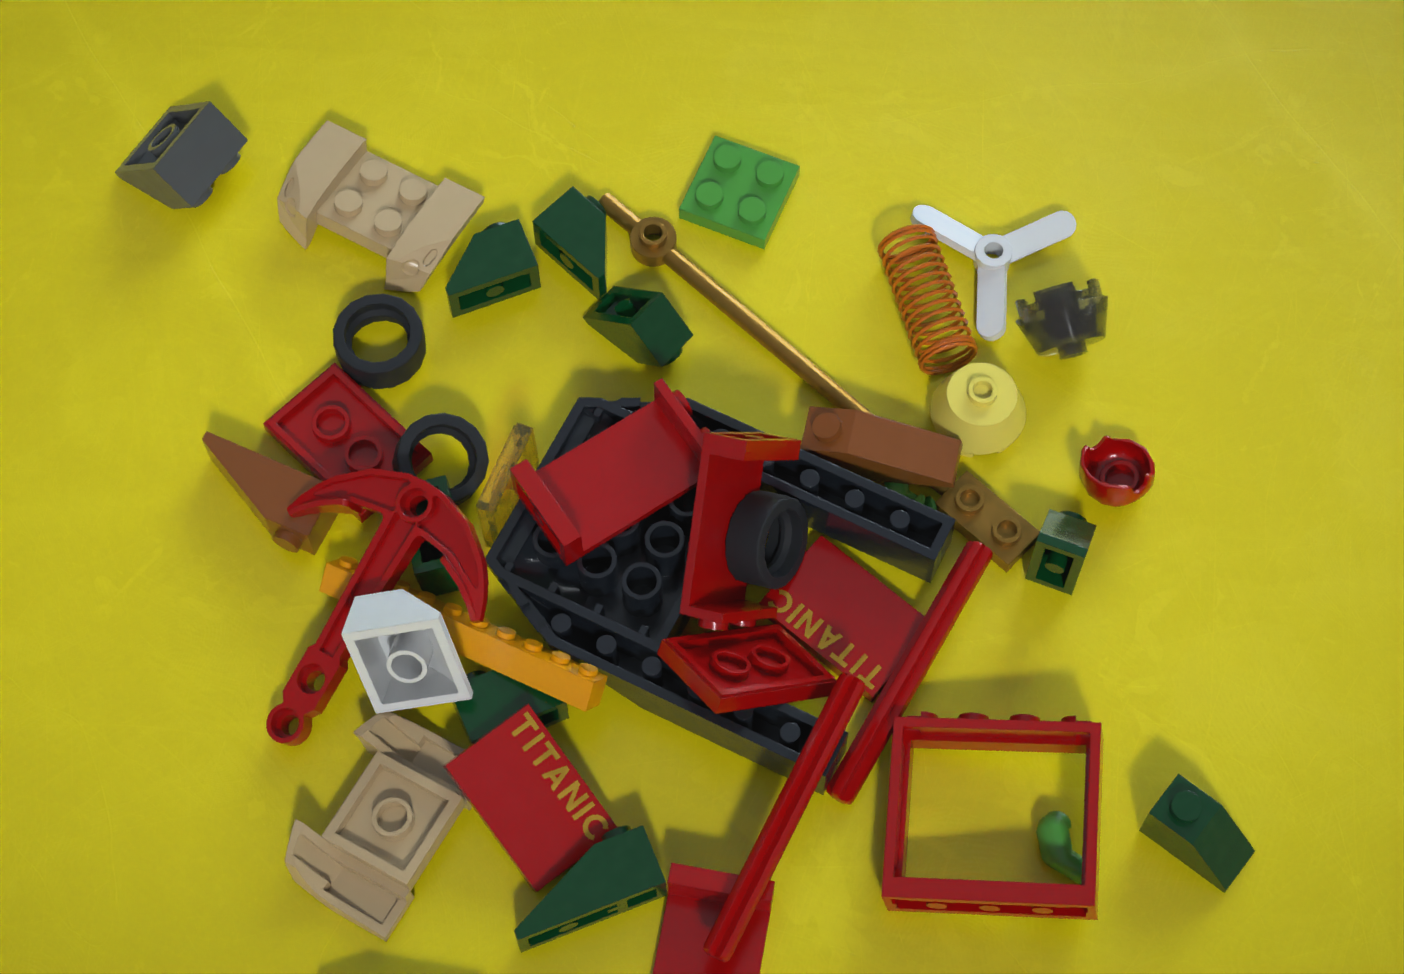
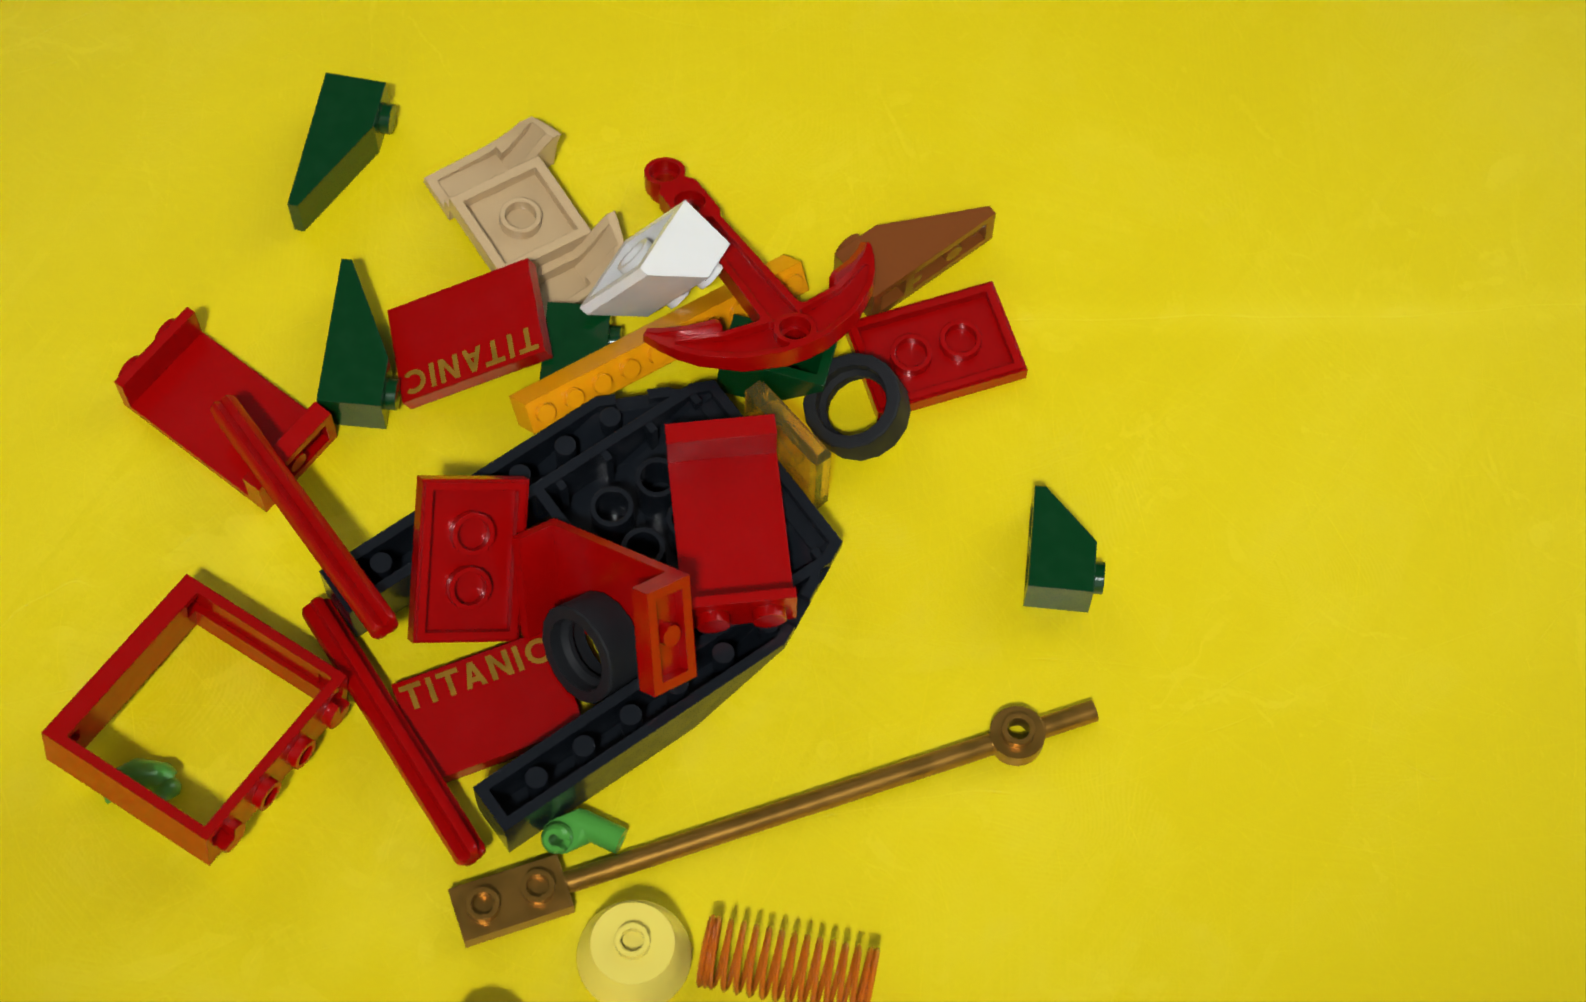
camera: 115 degrees right, 0 degrees up
dark grey slope [115,101,248,209] -> none
tan piece [277,120,485,292] -> none
black tyre [333,294,426,389] -> none
dark green slope [532,186,607,300] -> none
dark green slope [583,286,693,367] -> none
bright green plate [679,136,800,249] -> none
dark orange slope [800,406,963,488] -> none
dark green slope [1025,509,1097,595] -> none
dark green slope [1139,774,1255,893] -> none

